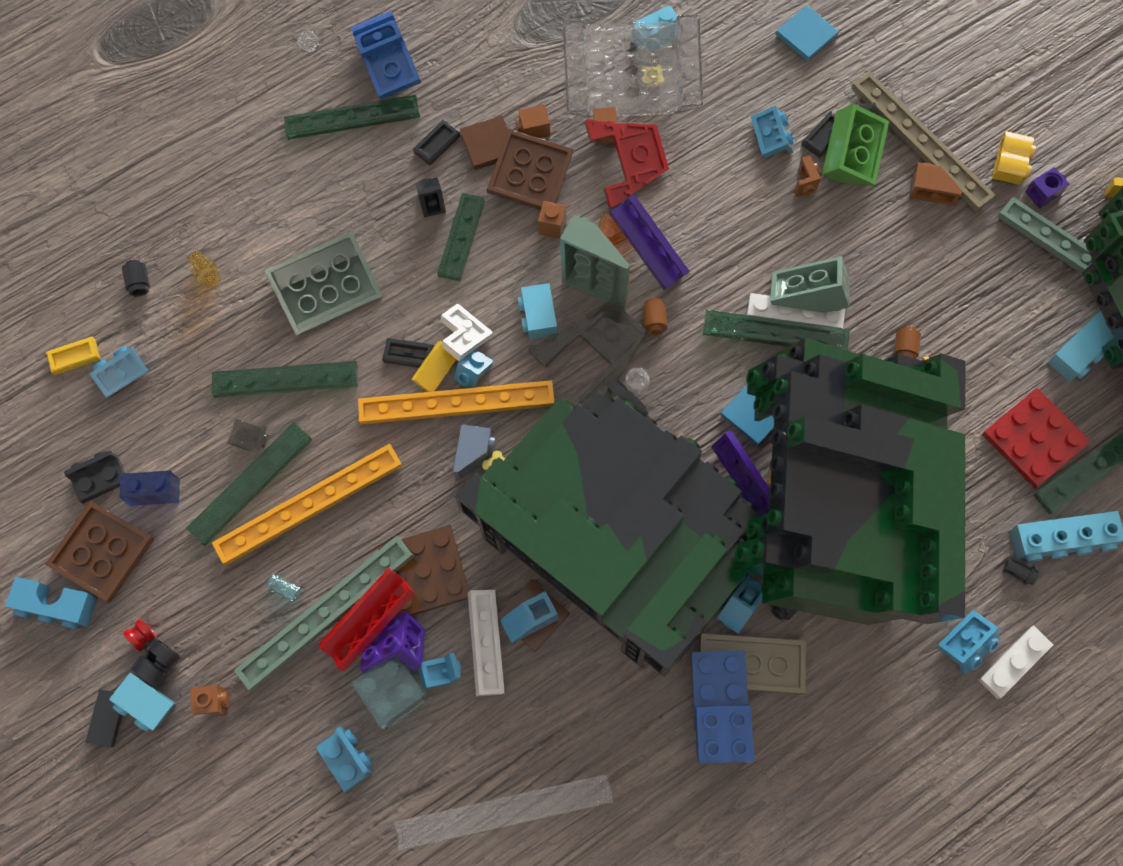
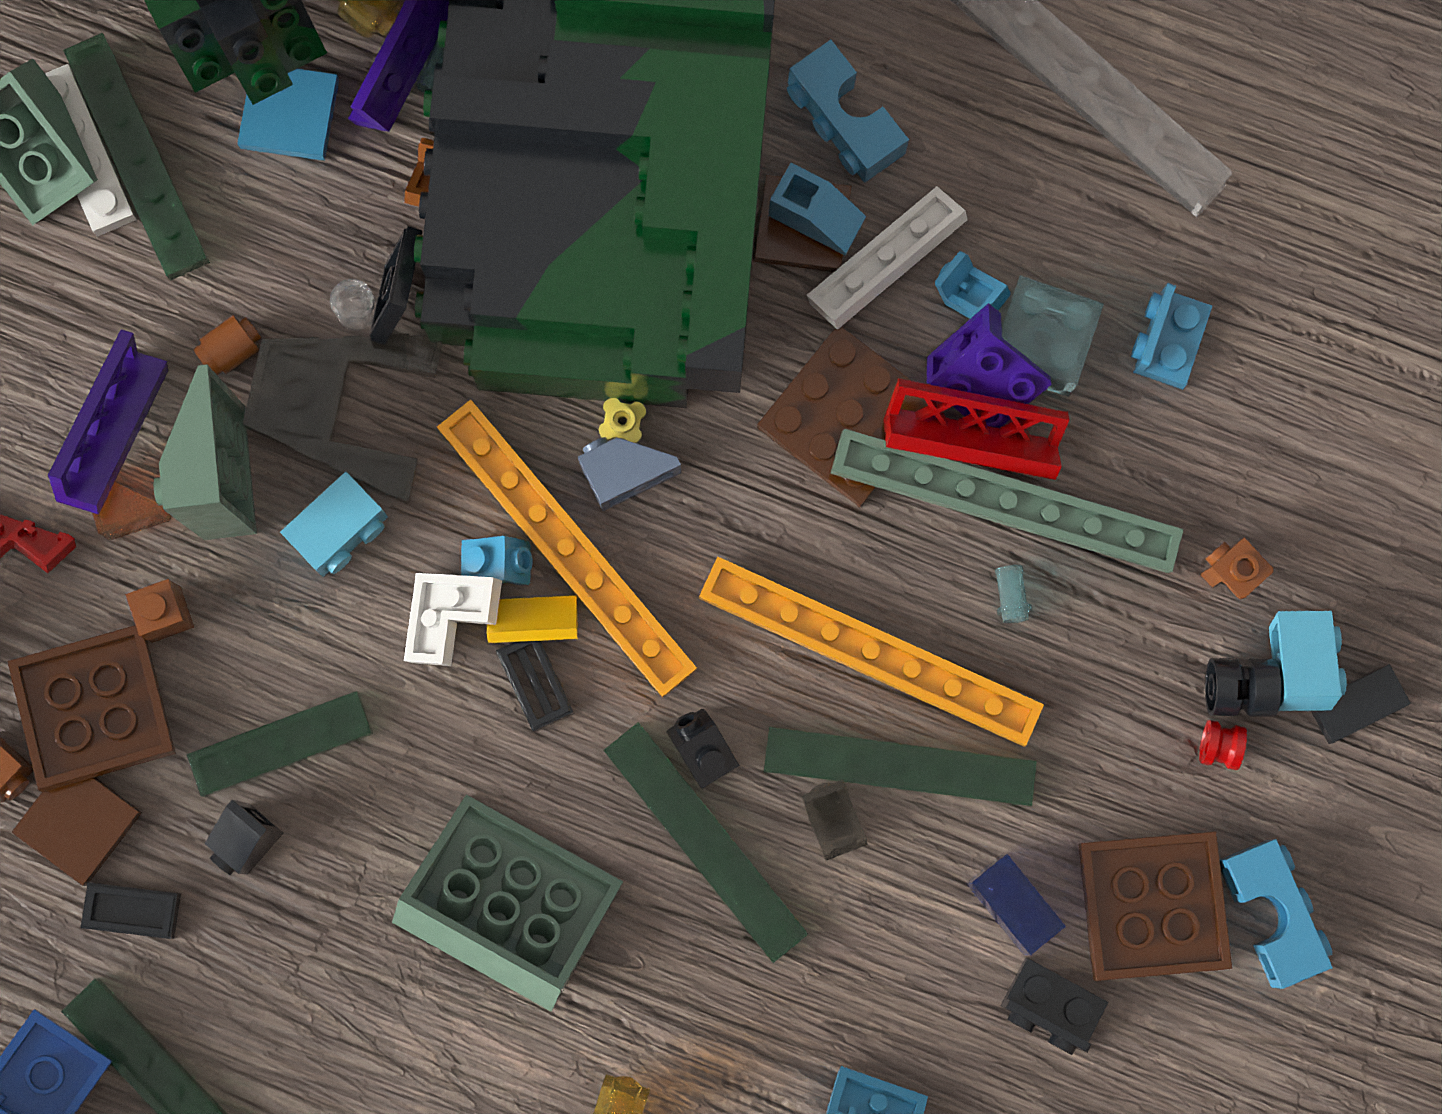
camera: 130 degrees left, 10 degrees up
none -> black bracket [666,709,740,789]
none -> dark azure arch [787,40,909,183]

